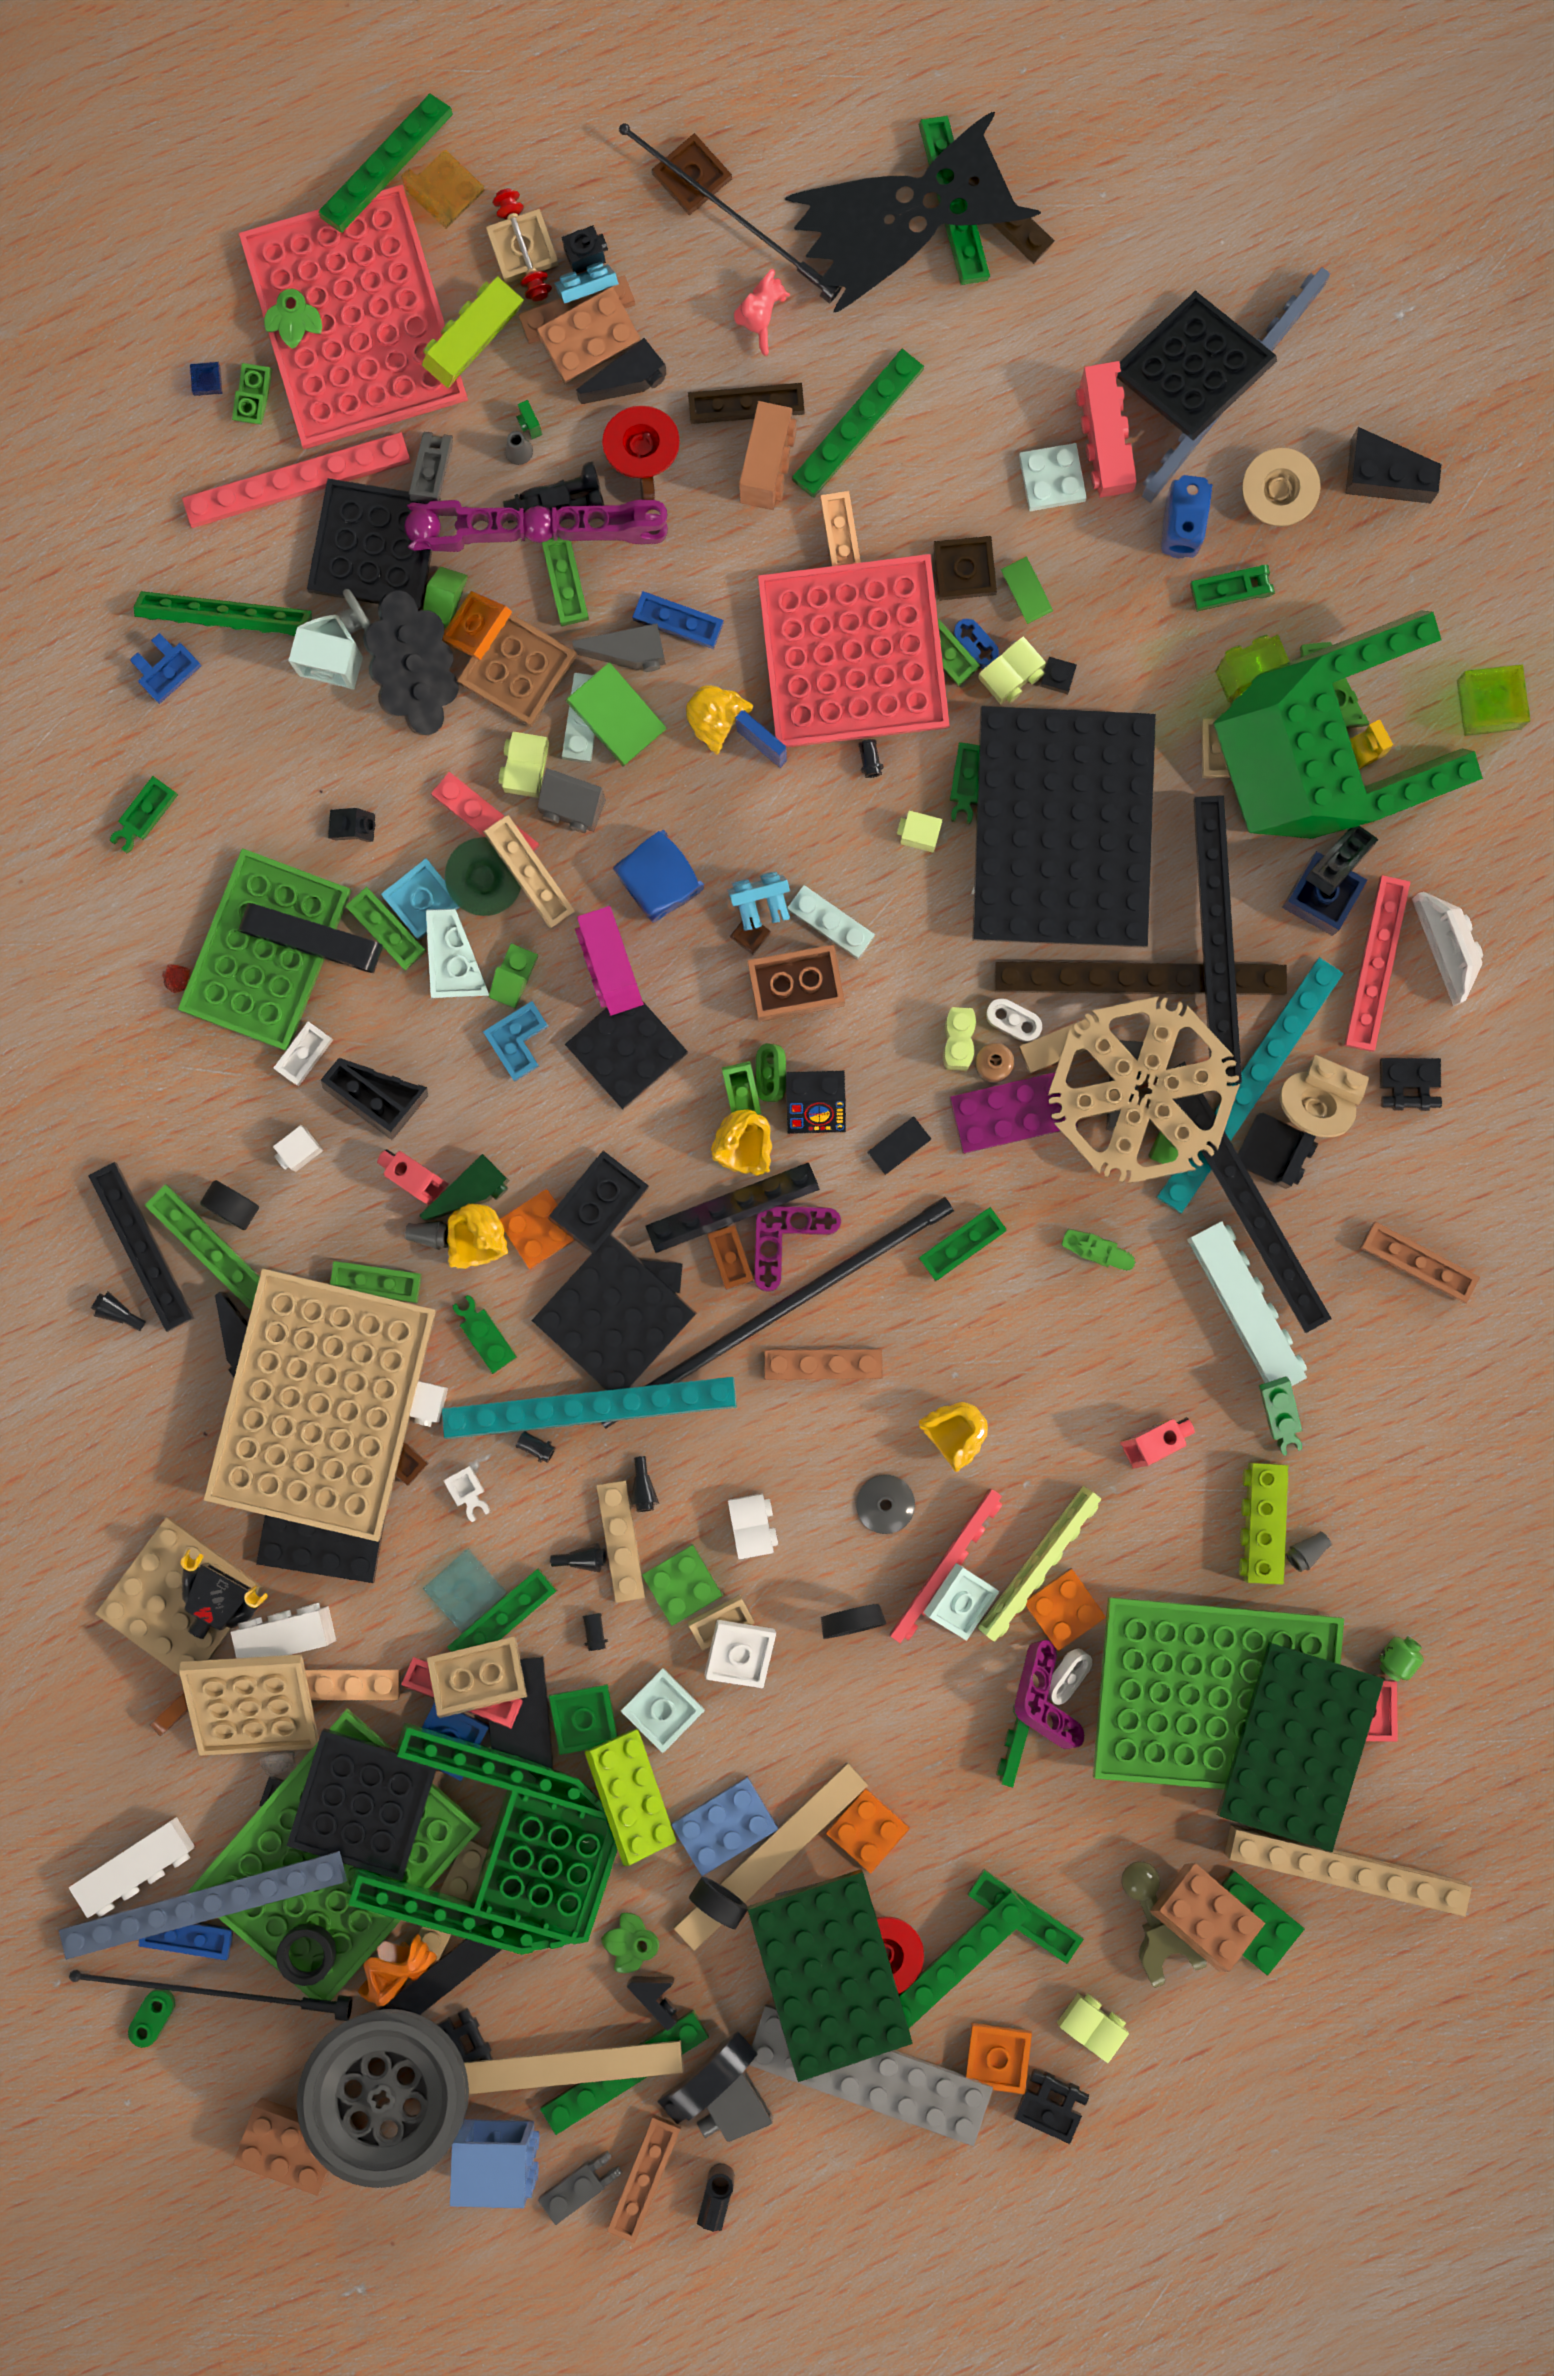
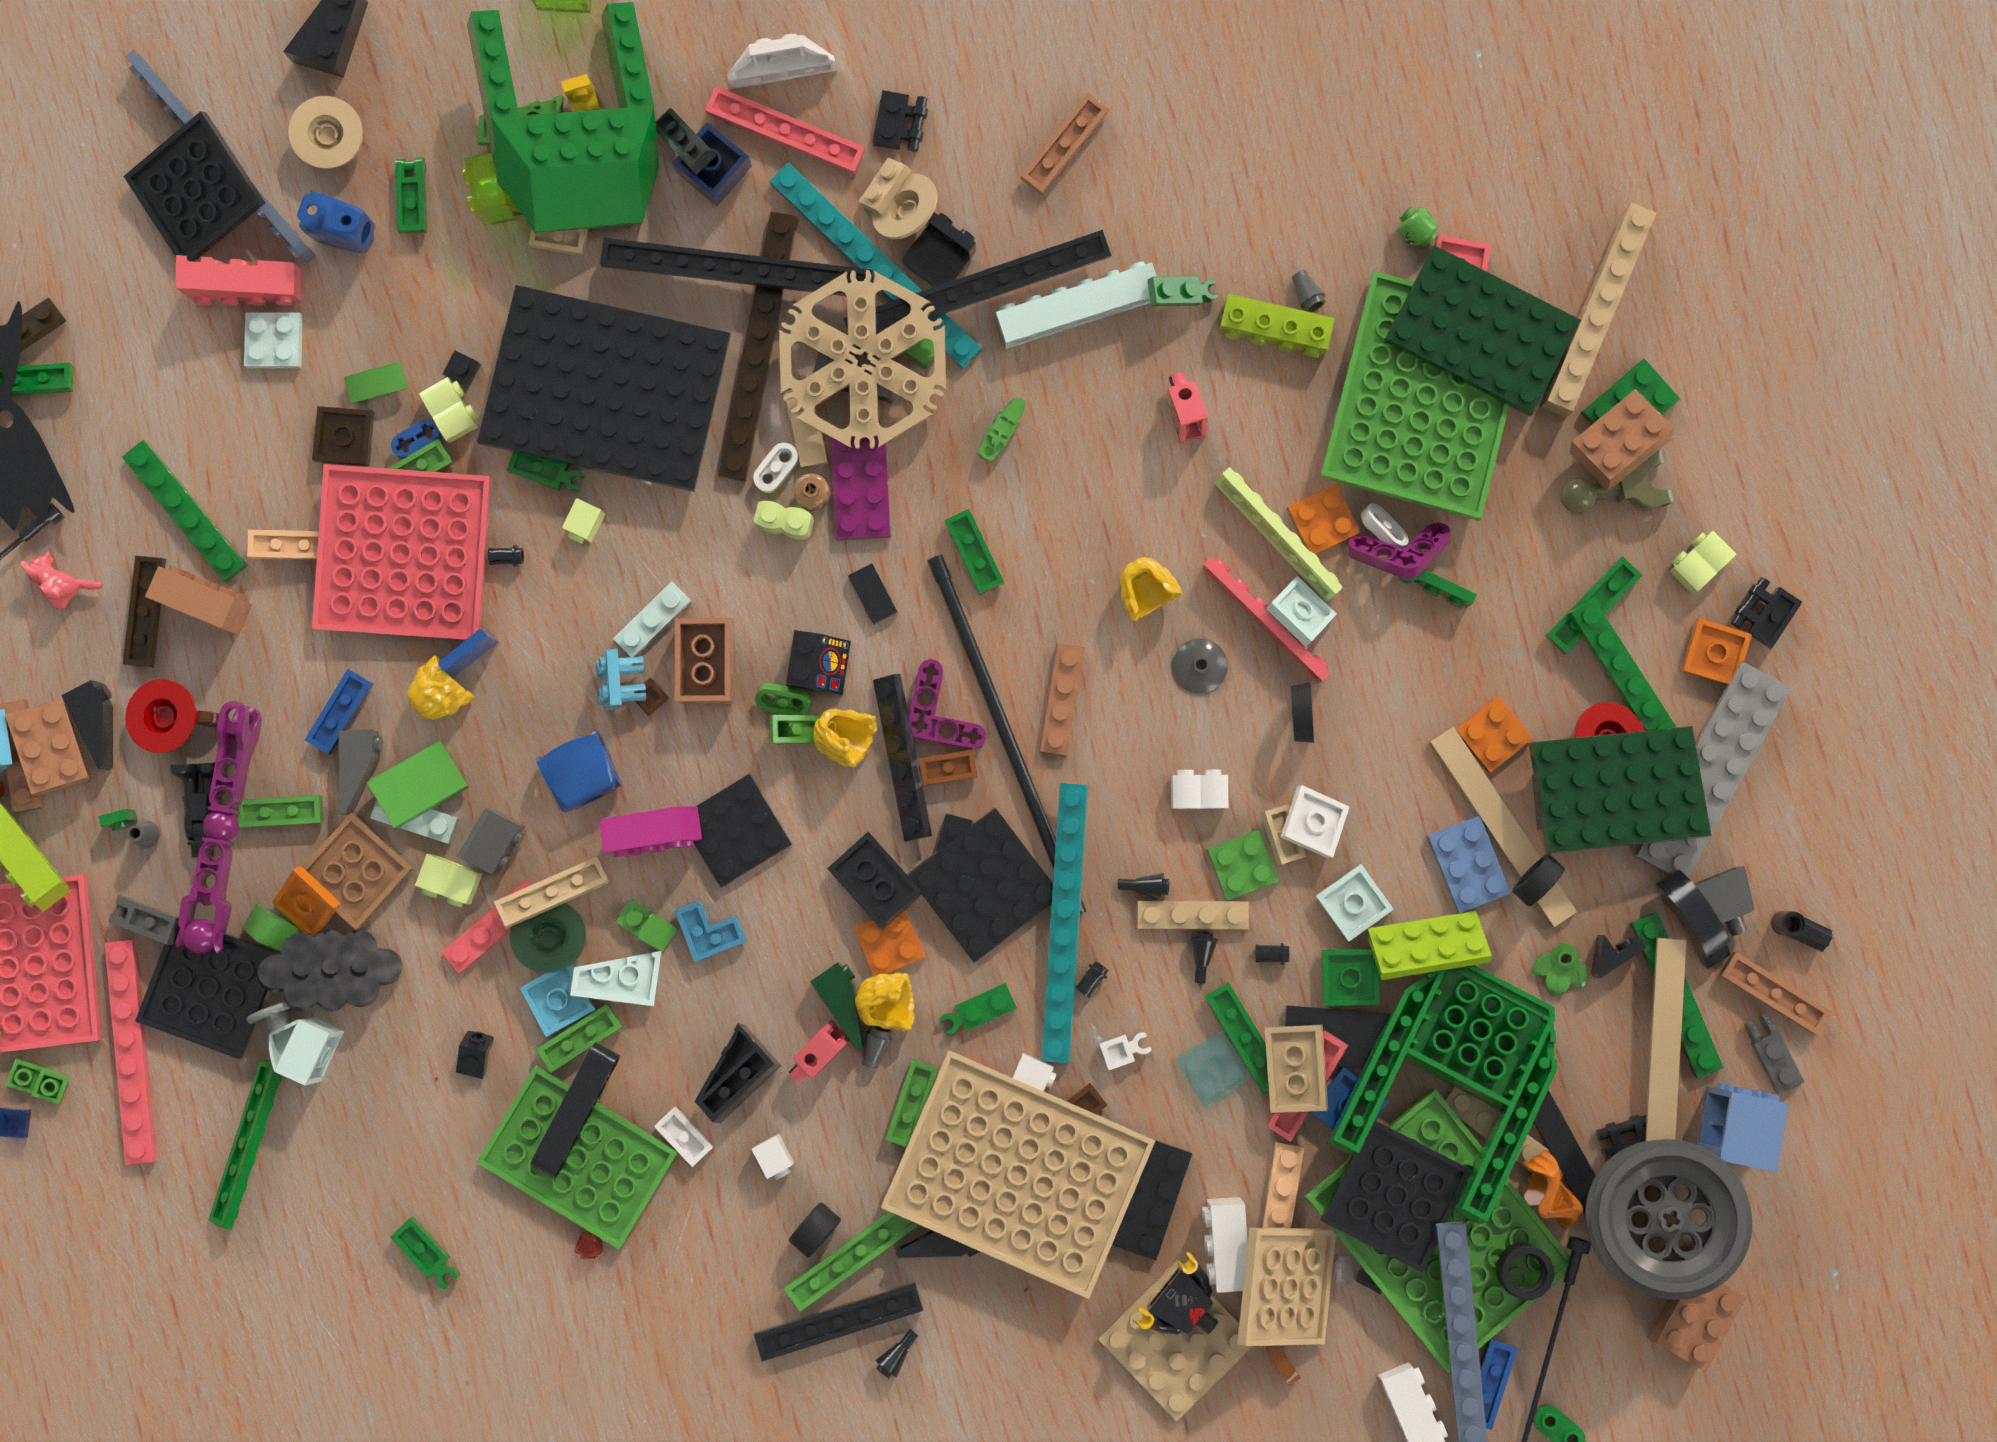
camera: 80 degrees left, 0 degrees up
blue plate [130,633,202,704] -> none

